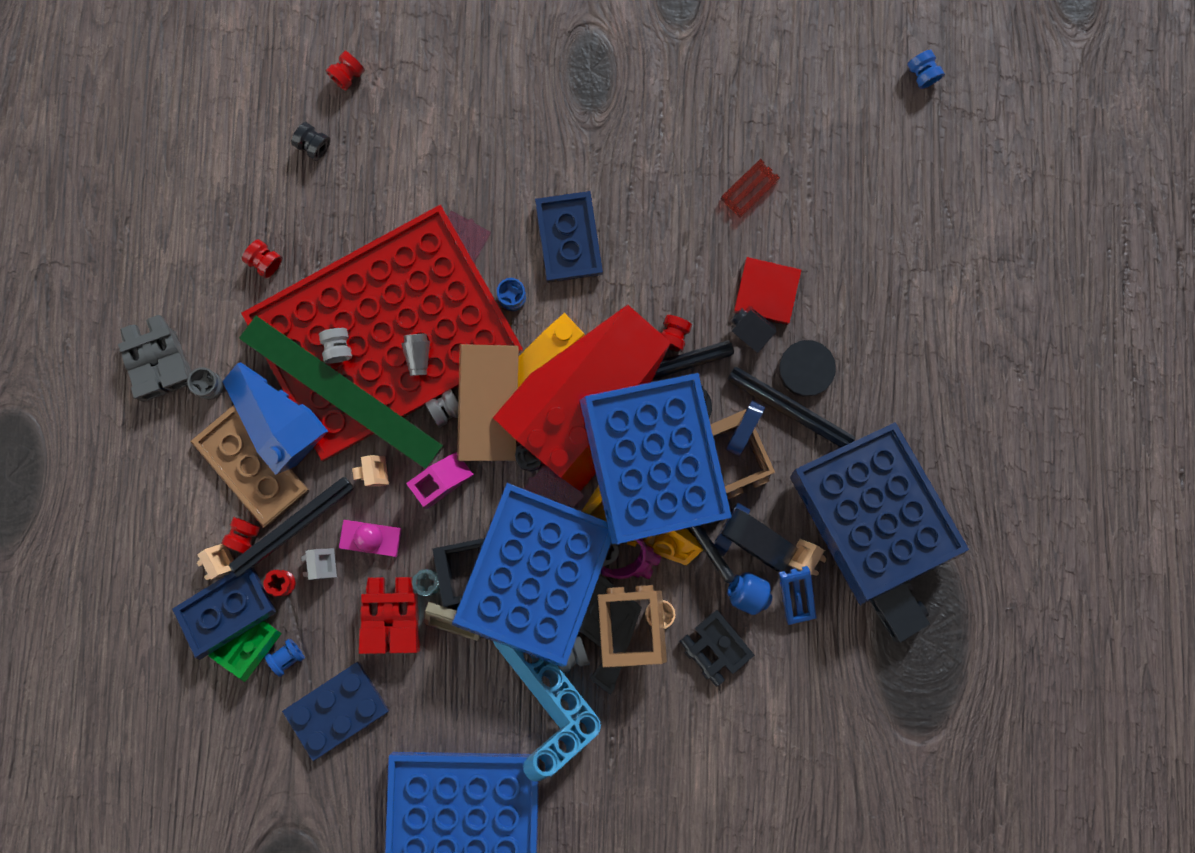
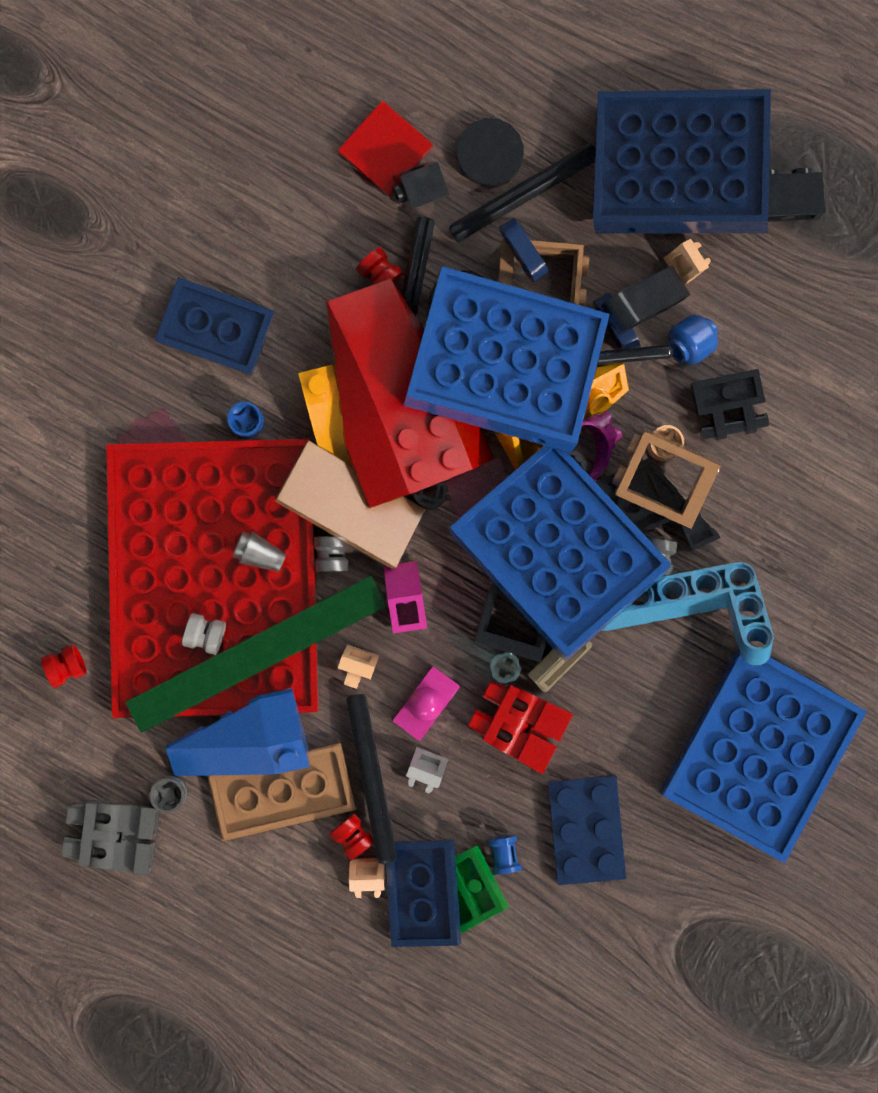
camera: 60 degrees left, 5 degrees up
red bush [263,570,296,596] -> none
clear red tile [721,159,780,218] -> none
blue tile [779,566,816,625] -> none

